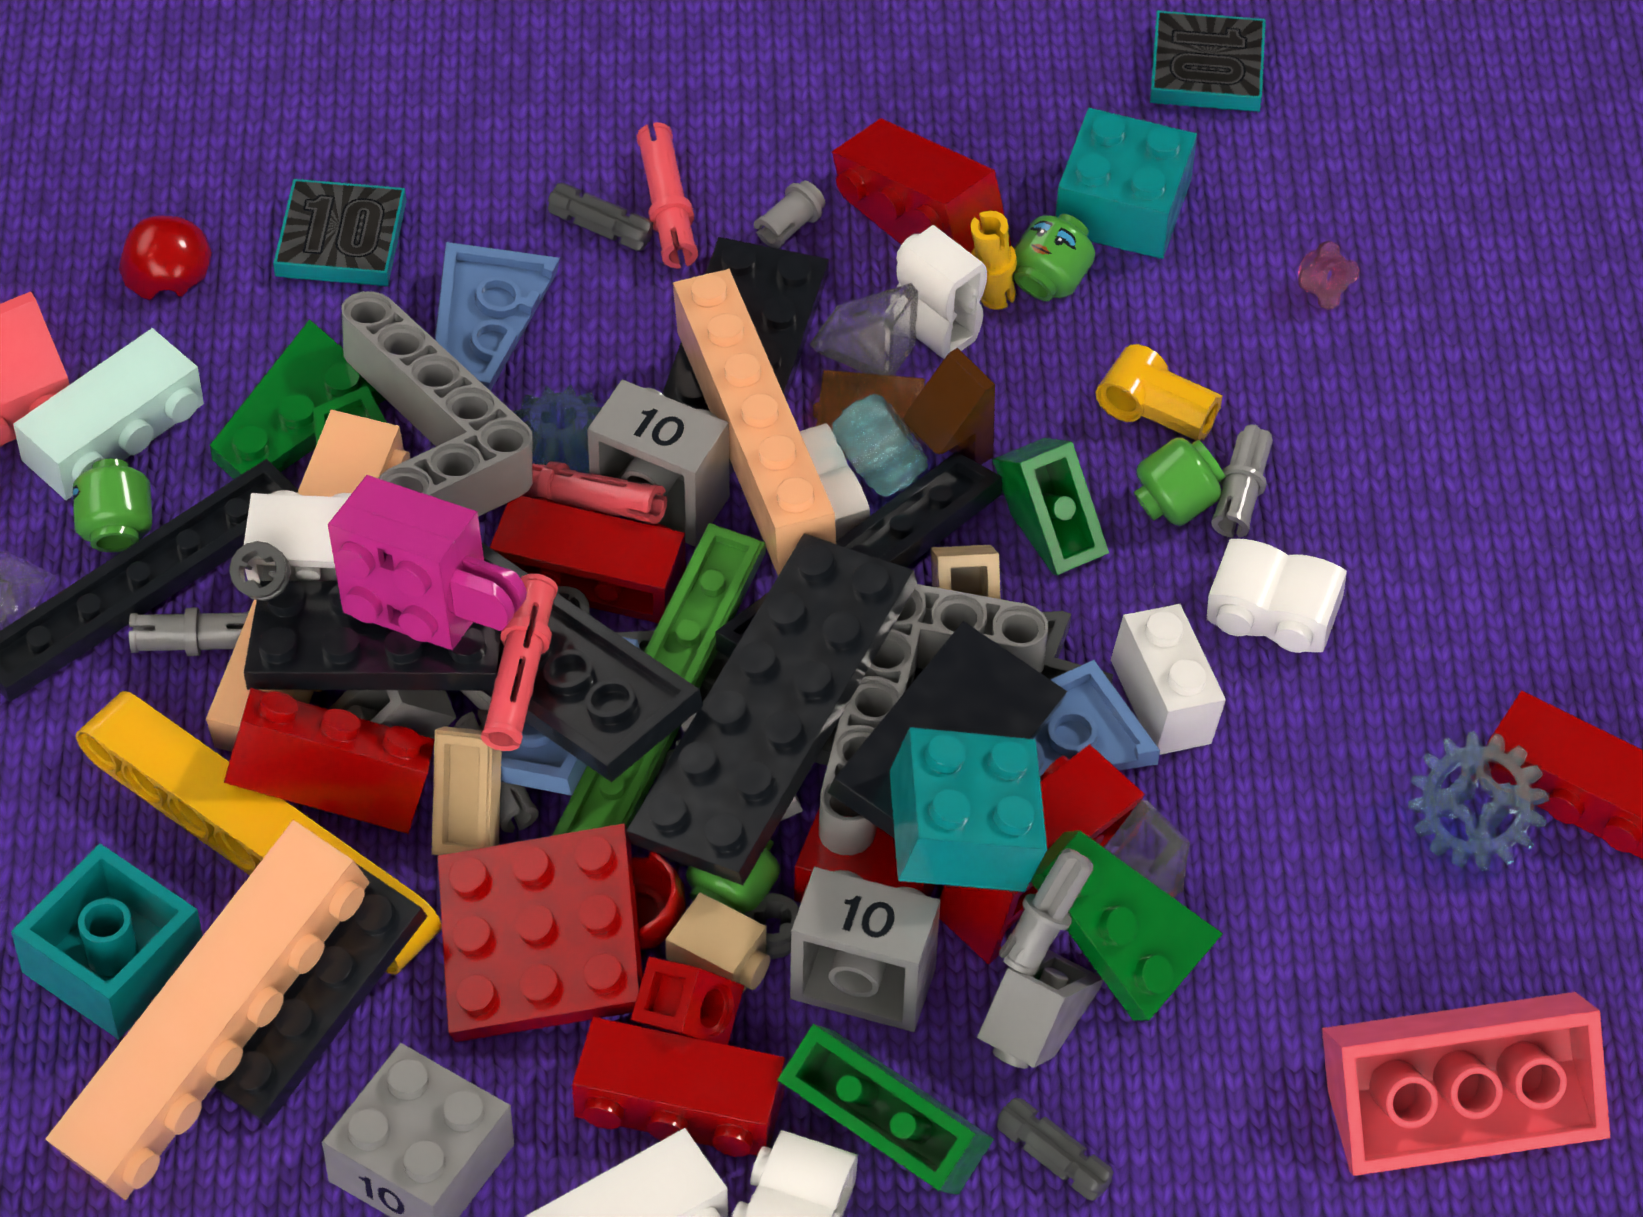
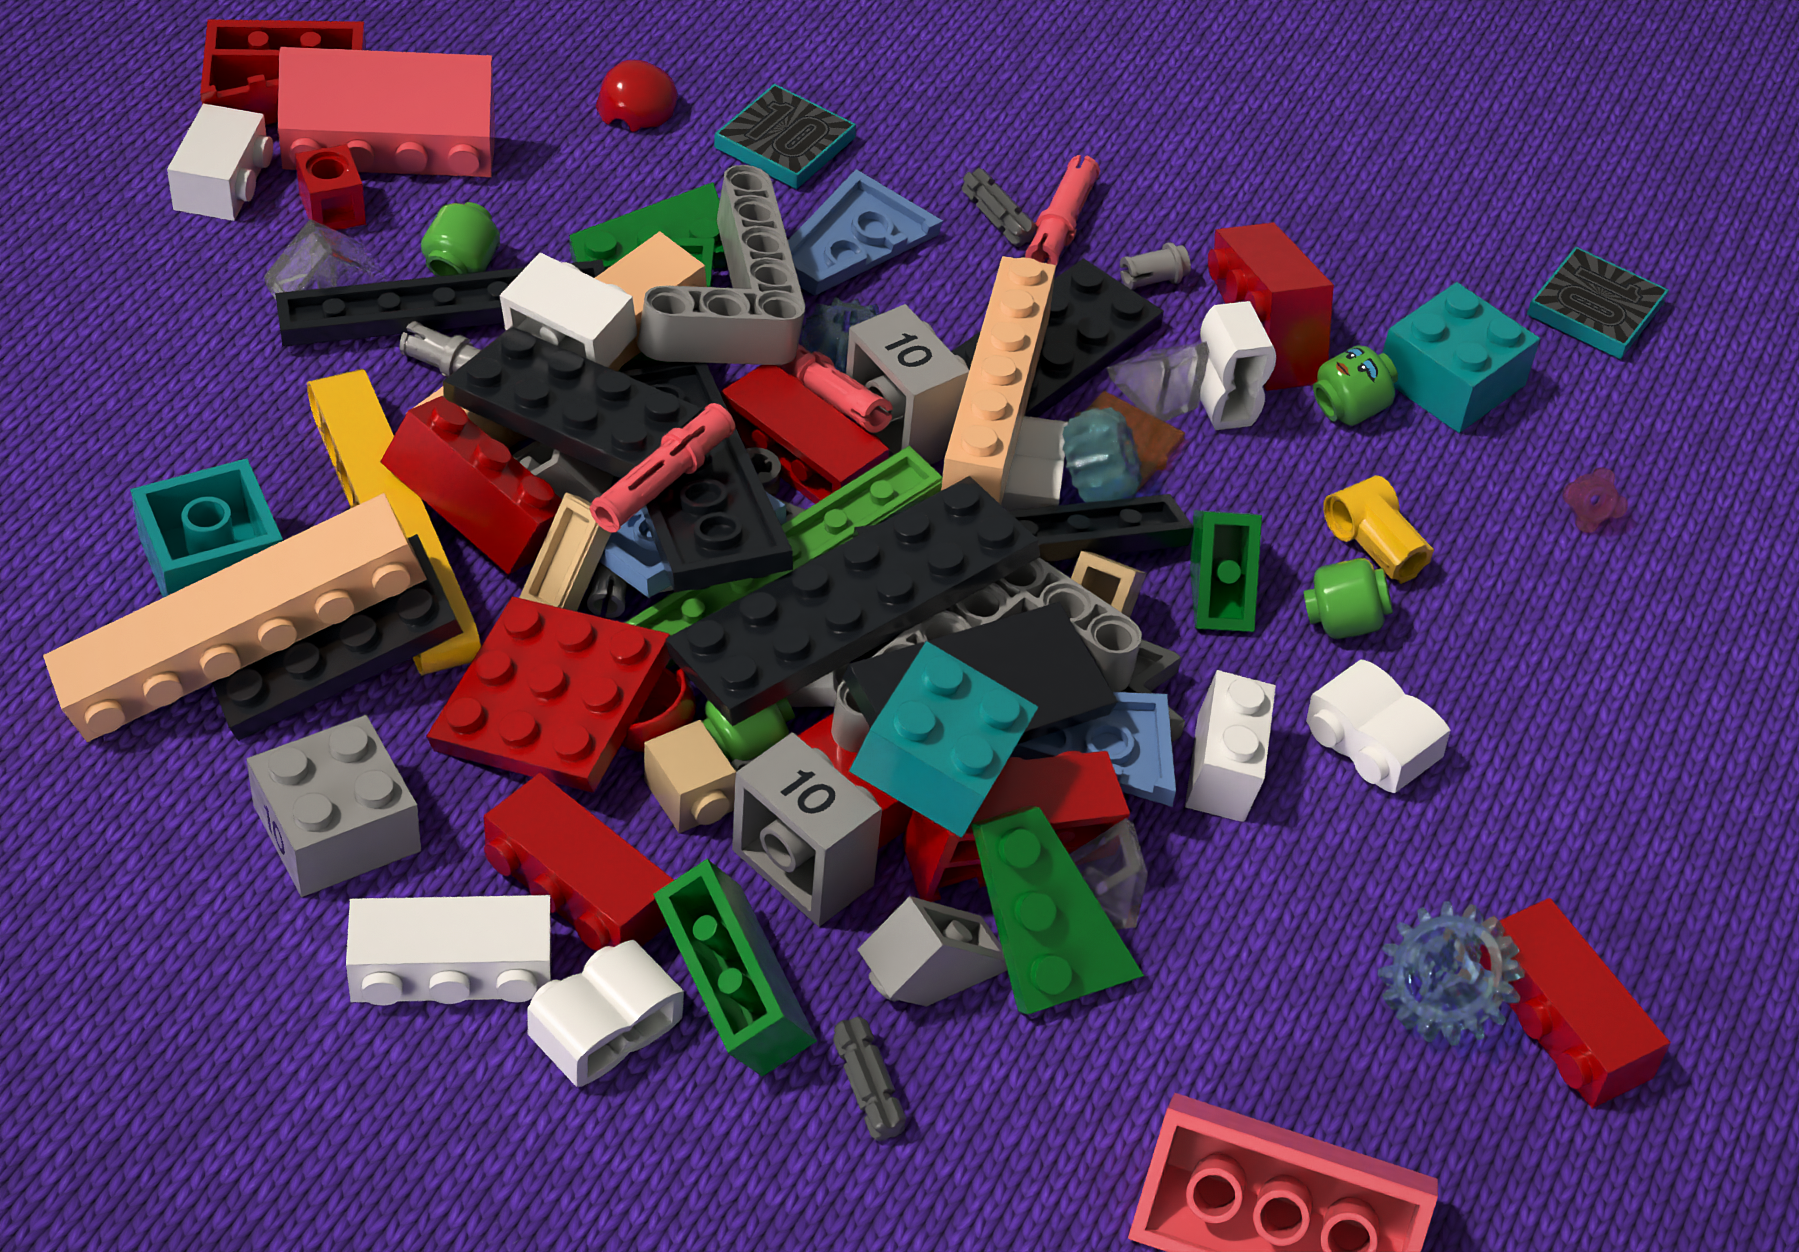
camera: 25 degrees right, 5 degrees down
light aqua brick [13,328,204,501] -> none
dark grey bush [229,541,291,601] -> none
dark pink brick [327,475,527,651] -> none
red brick [630,956,745,1045] -> none
reddish brown slope [904,348,995,465] -> none
yellow pin [971,210,1017,310] -> none
light grey axle [999,848,1093,975] -> none
light grey axle [1211,424,1273,538] -> none

